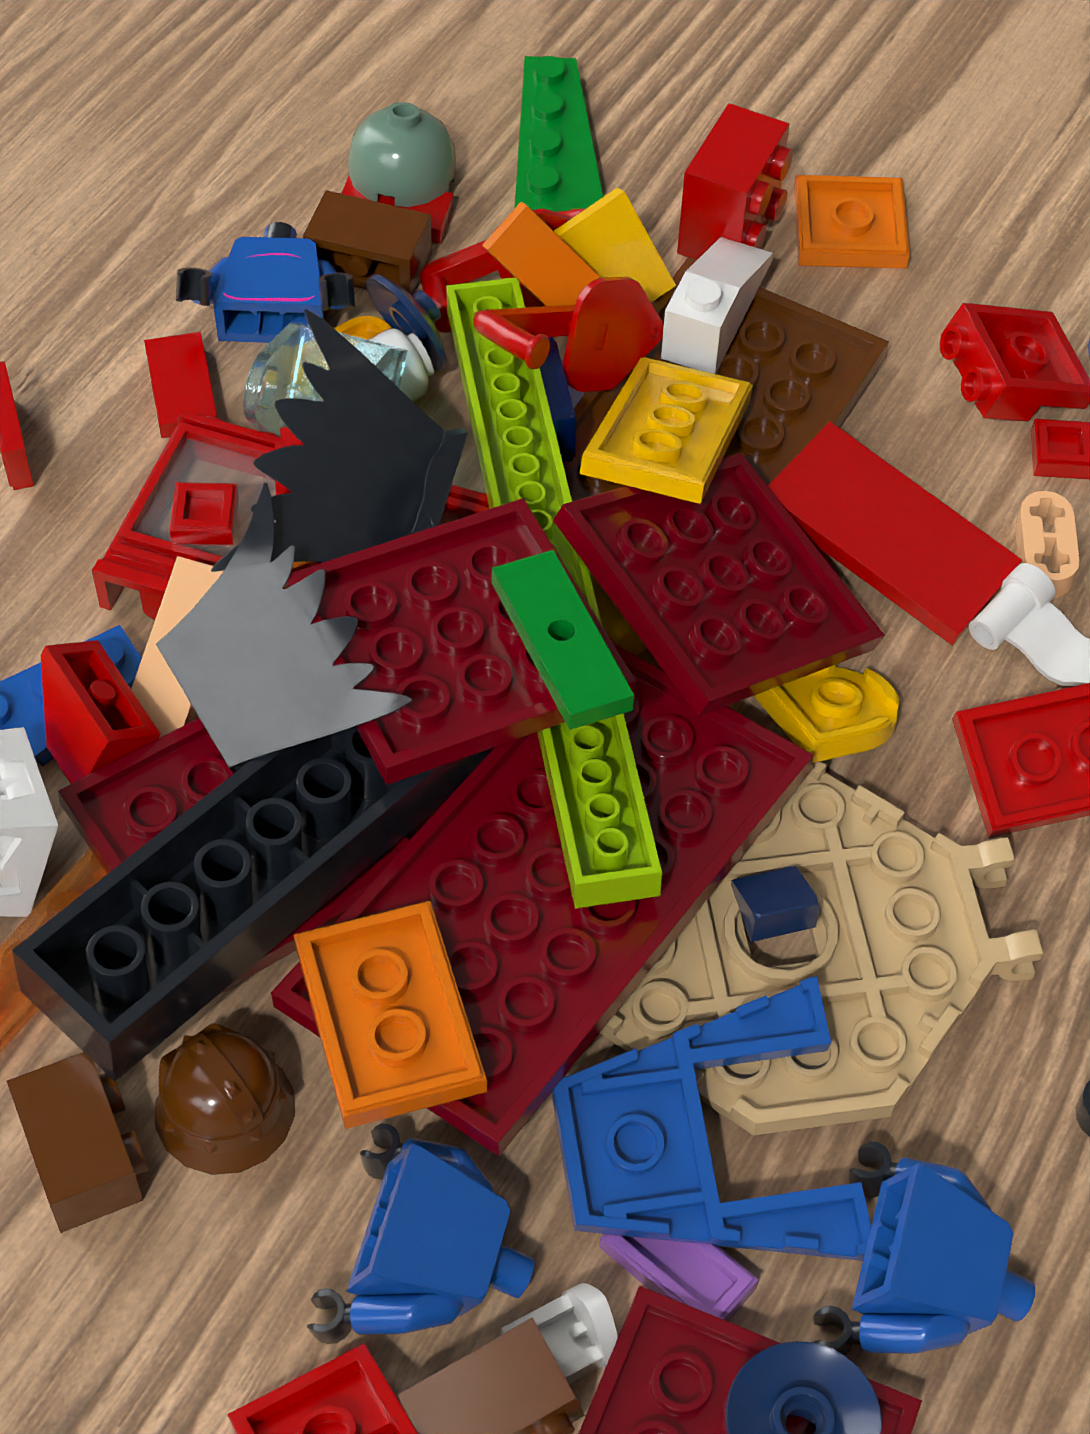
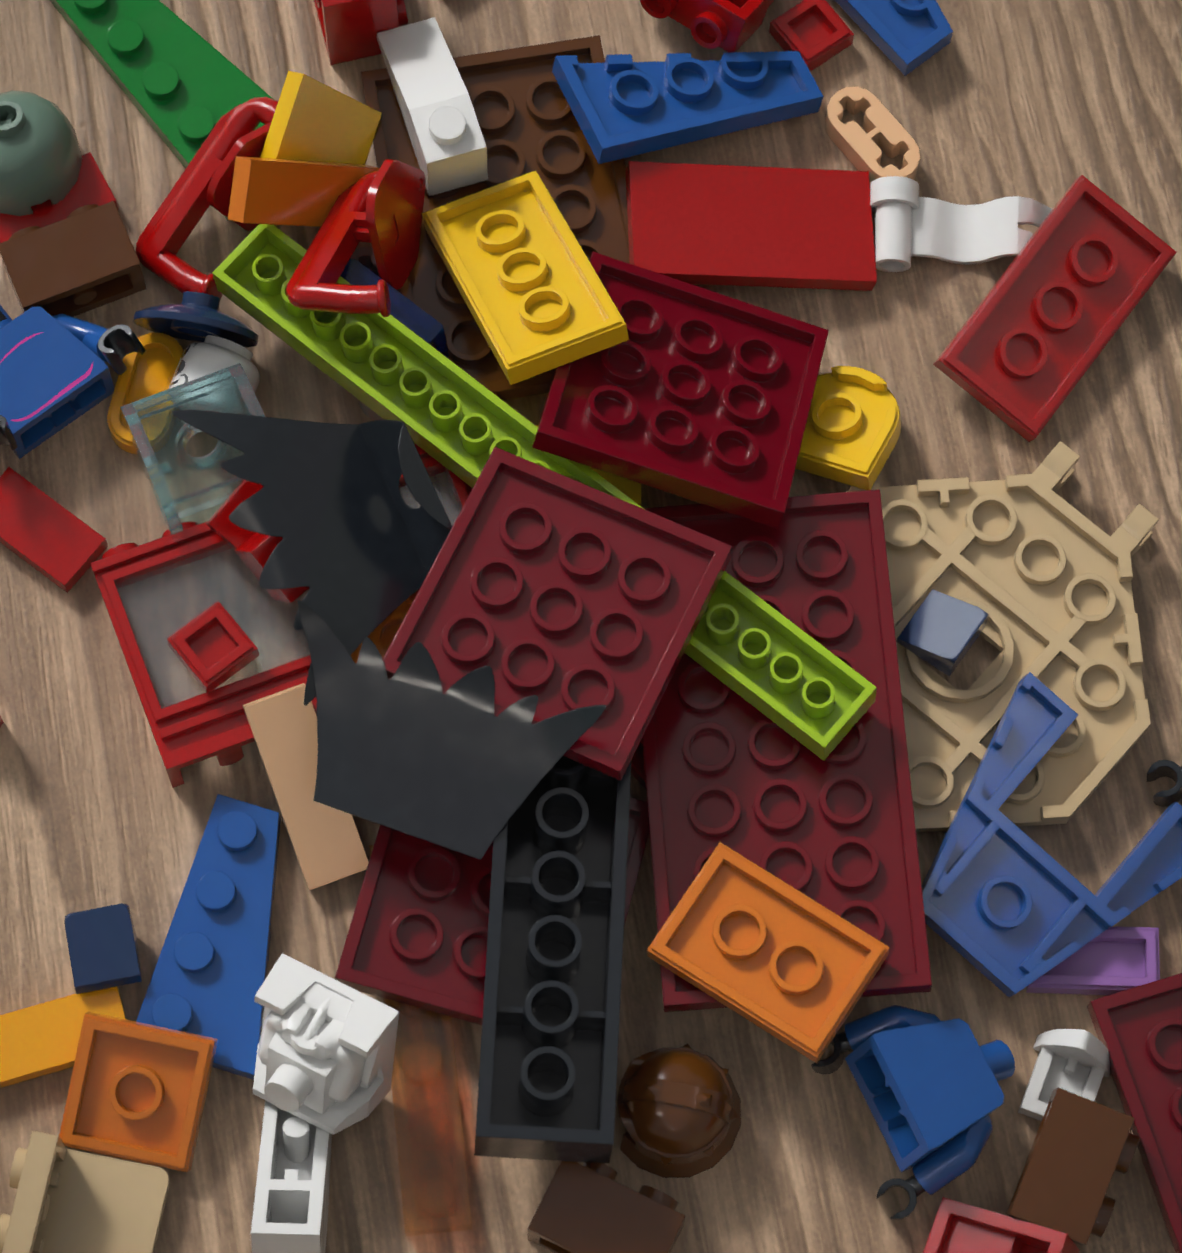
camera: 40 degrees left, 15 degrees up
red slope [40,640,161,784] -> none
green tile [492,550,634,730] -> none
none -> blue wing [552,51,824,164]

